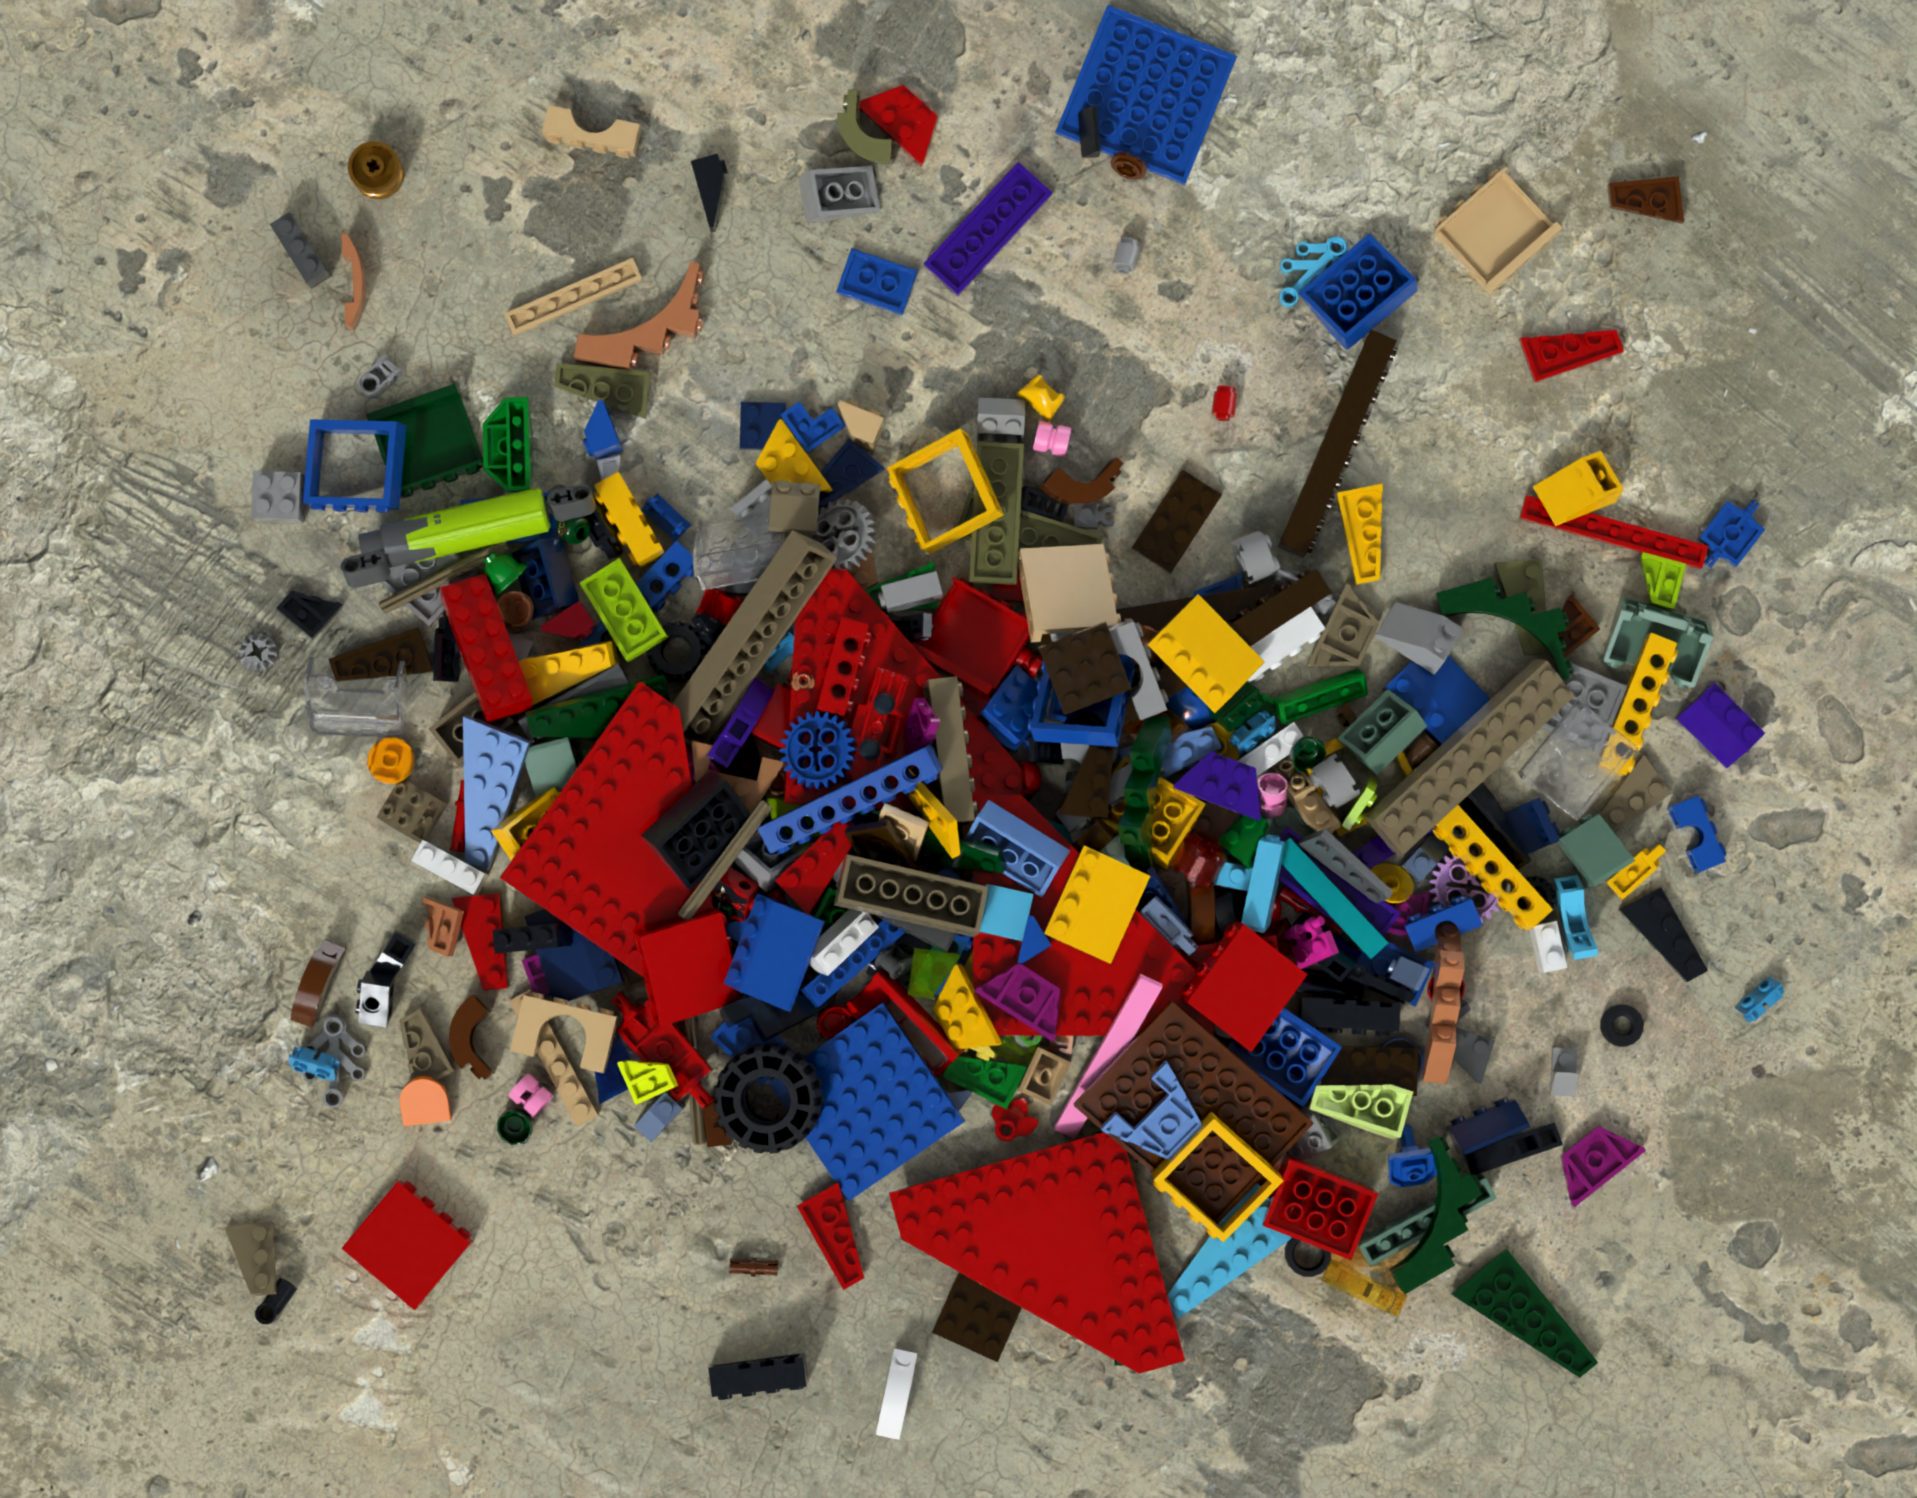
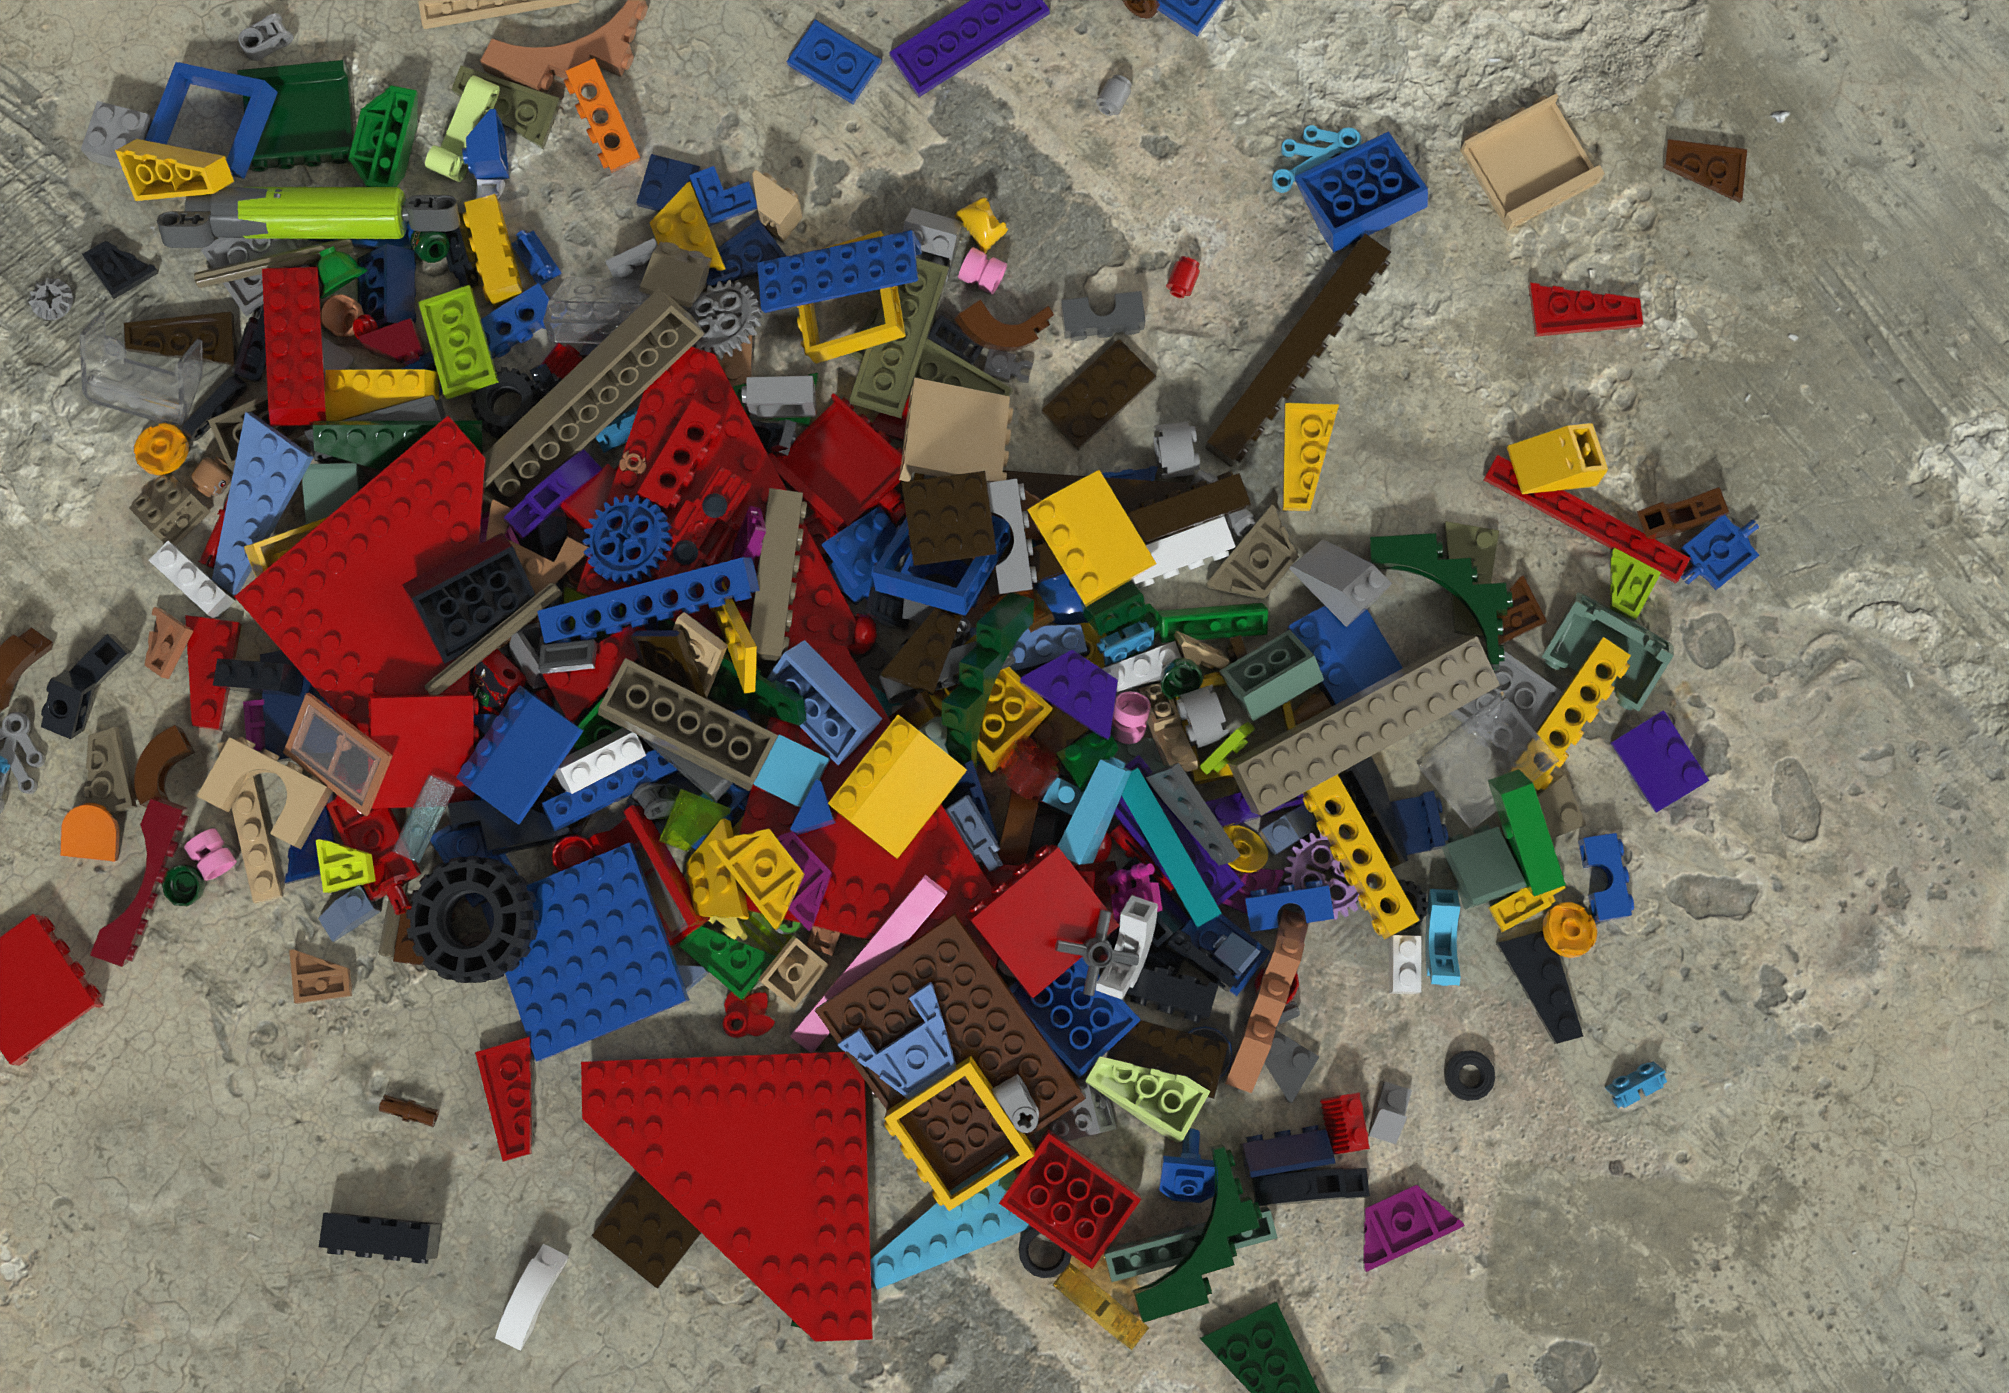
camera: 15 degrees right, 5 degrees down
none -> dark red arch [90,796,189,967]
none -> yellow wedge [115,139,234,201]
none -> black beam [182,375,247,441]
none -> medium nougat head [191,456,233,498]
none -> clear door [283,693,393,816]
none -> medium nougat wing [289,949,353,1004]
none -> red plate [353,314,378,340]
none -> clear light blue tile [392,775,455,863]
none -> yellowish green beam [425,75,500,182]
none -> dark grey tile [538,639,597,674]
none -> orange brick [563,58,640,173]
none -> yellow wing [708,829,805,930]
none -> blue bracket [757,230,922,313]
none -> light grey piece [992,1074,1039,1133]
none -> dark grey bar [1055,910,1139,996]
none -> dark grey arch [1061,291,1146,341]
none -> white arch [1096,895,1158,999]
none -> tan slope [1174,631,1230,669]
none -> red brick [1320,1092,1370,1155]
none -> green brick [1487,769,1566,897]
none -> light orange tile [1542,902,1597,958]
none -> reddish brown arch [1637,487,1730,539]

